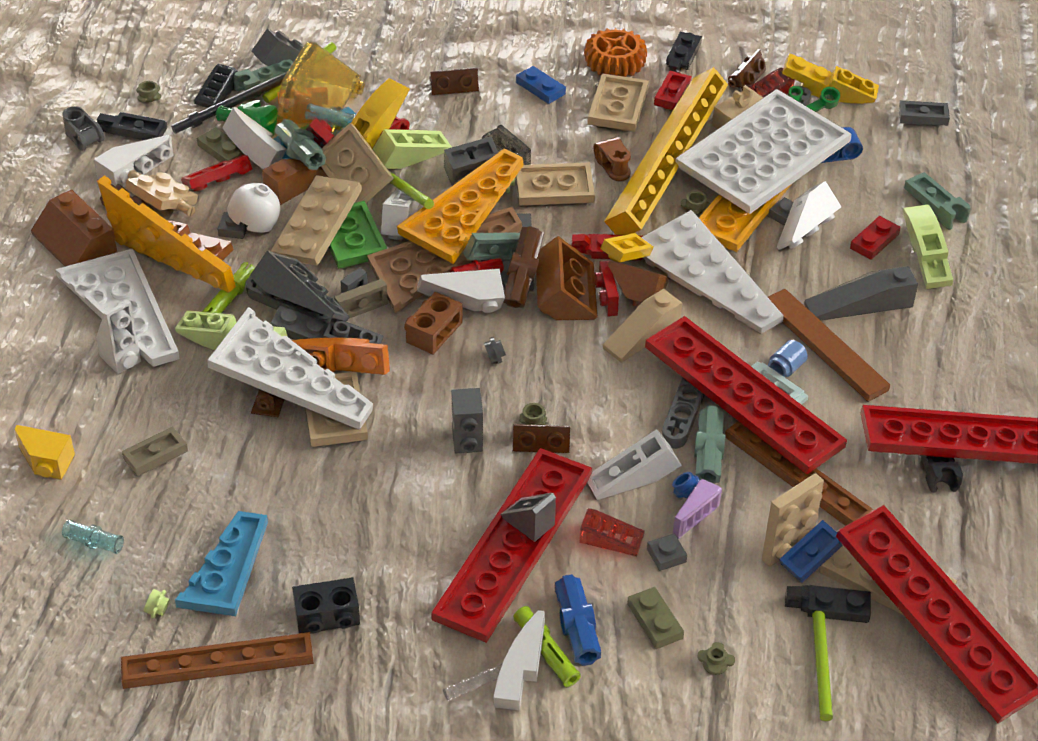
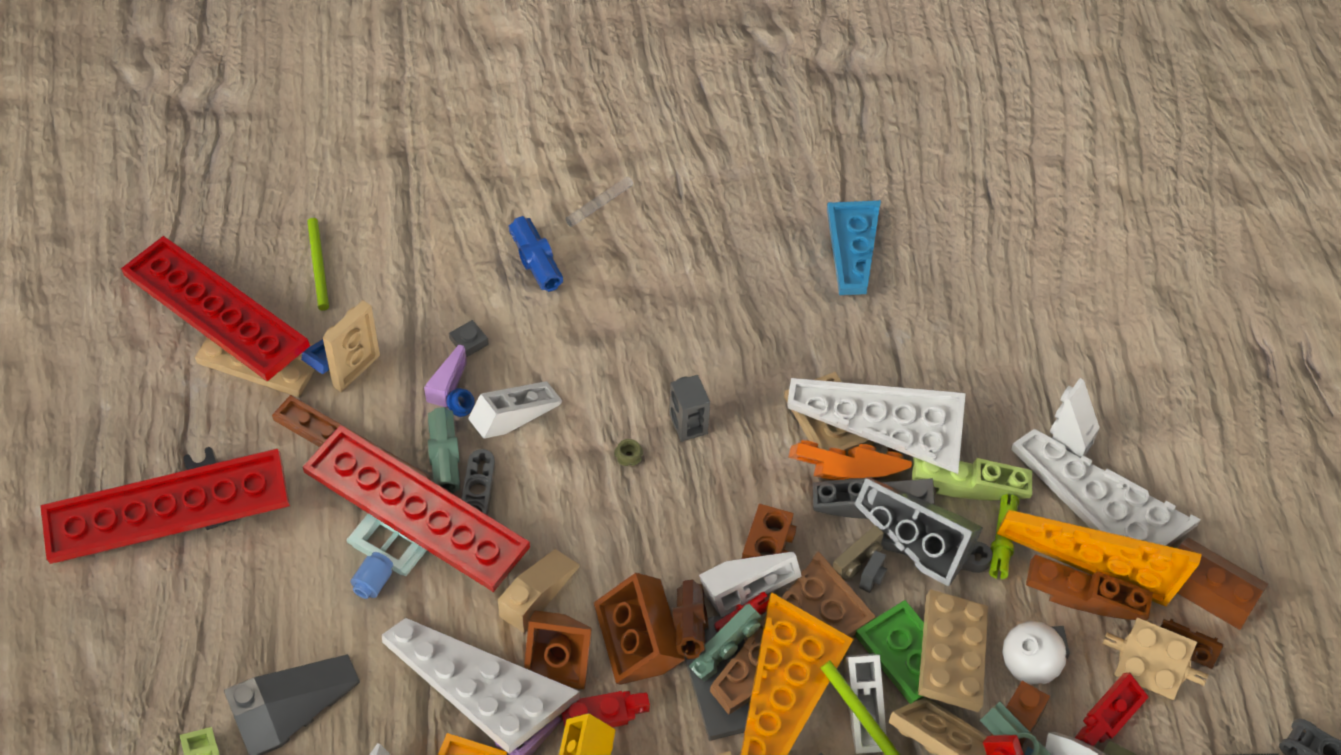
camera: 165 degrees right, 10 degrees up
yellow slope [14,425,75,480] -> none
clear light blue pin [62,520,124,554] -> none
white slope [94,135,174,187] -> none
dark orange tile [121,632,314,689] -> none
dark tan plate [122,426,188,476] -> none
yellowish green plate [144,589,170,618] -> none
black brick [292,577,360,634] -> none
red plate [431,448,592,643] -> none
dark grey plate [484,337,506,363] -> none
white slope [493,610,545,711] -> none
dark grey slope [501,493,556,542] -> none
reddish brown hinge [512,424,570,453] -> none
lime pin [513,606,581,687] -> none
clear red slope [579,508,645,557] -> none
red plate [595,260,619,317] -> none
yellow plate [600,233,654,263] -> none
olive plate [627,587,684,649] -> none
olive plate [697,642,735,675] -> none
dark orange tile [768,289,890,402] -> none
black hinge [785,585,871,623] -> none

